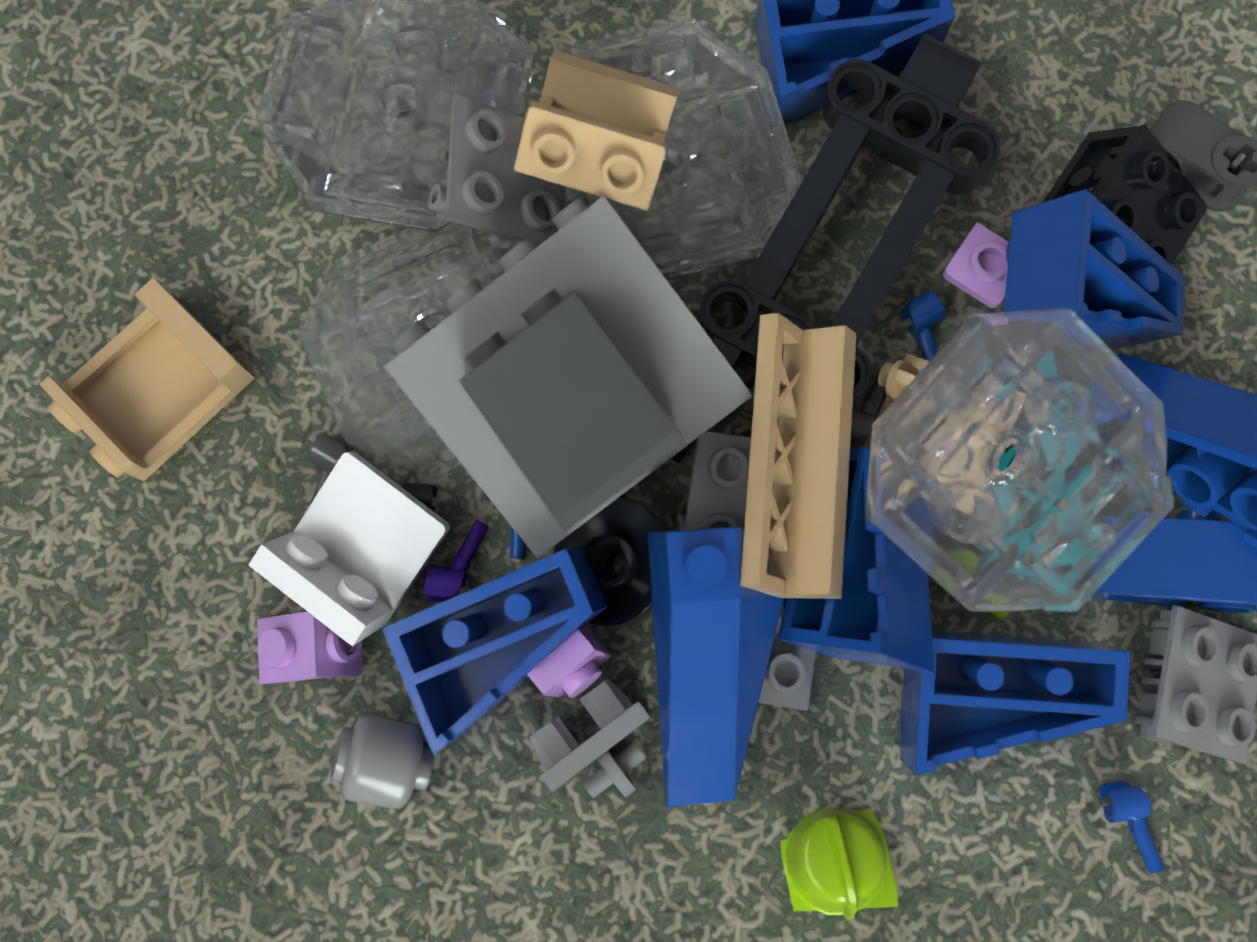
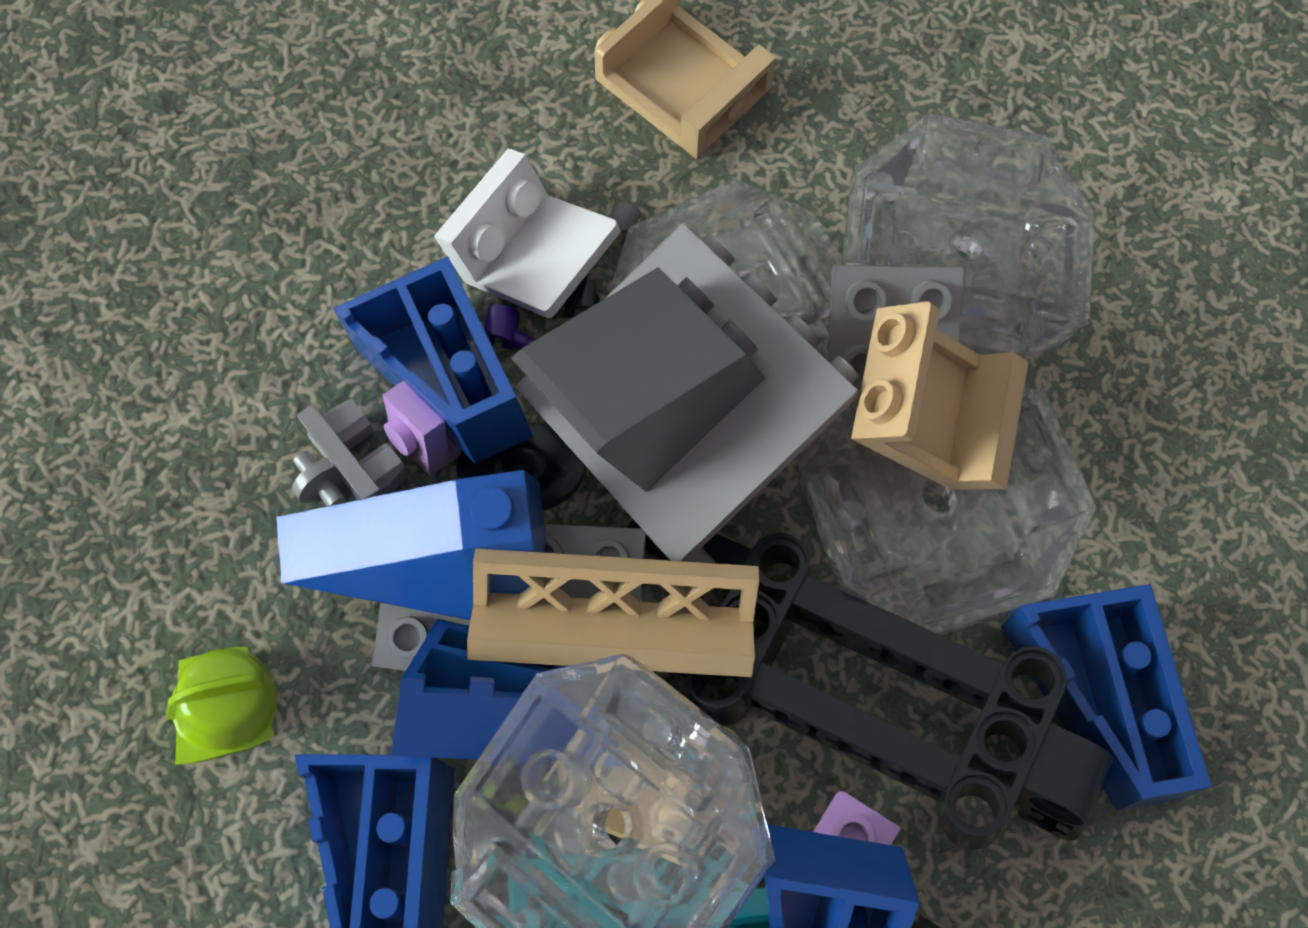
camera: 85 degrees right, 10 degrees down
lavender bracket [257,611,362,684] -> none
light grey head [330,714,434,809] -> none
blue hand [901,291,946,365] -> none

